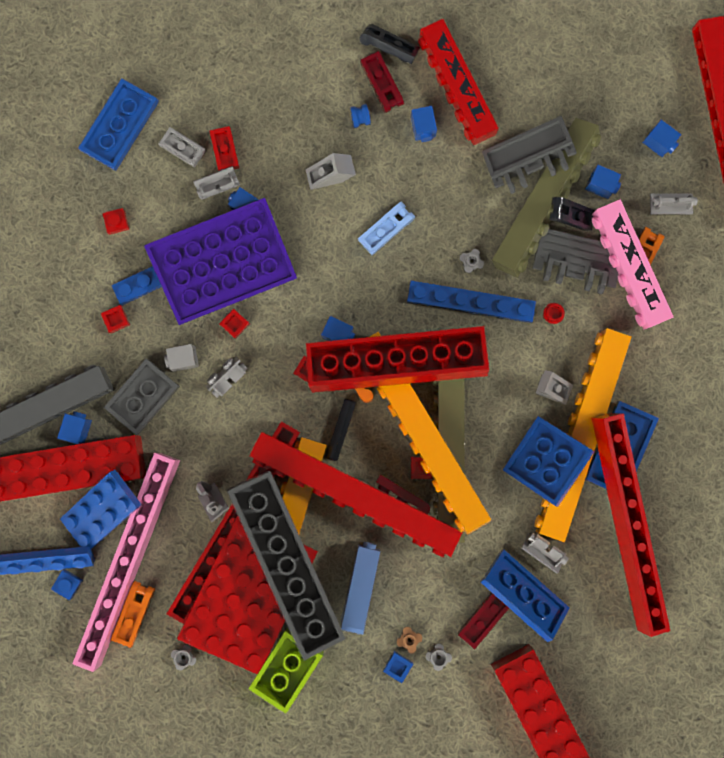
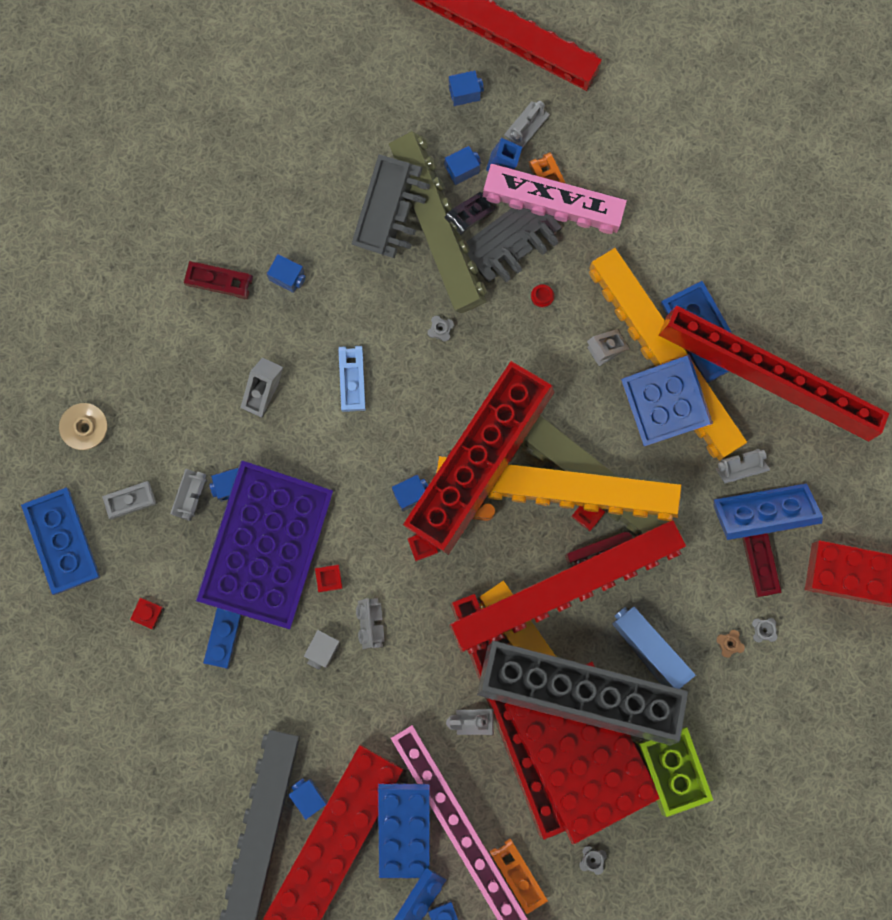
camera: 55 degrees left, 5 degrees down
red plate [101,305,130,334] -> none
dark grey plate [104,359,180,435] -> none
red plate [209,126,240,171] -> none
black axle [326,399,356,461] -> none
blue wheel [350,104,371,128] -> none
black plate [360,24,420,64] -> none
blue plate [383,651,413,683] -> none
blue plate [407,281,536,323] -> none
red brick [418,19,499,146] -> none
none -> tan dish [59,403,108,450]
none -> blue brick [486,138,522,171]

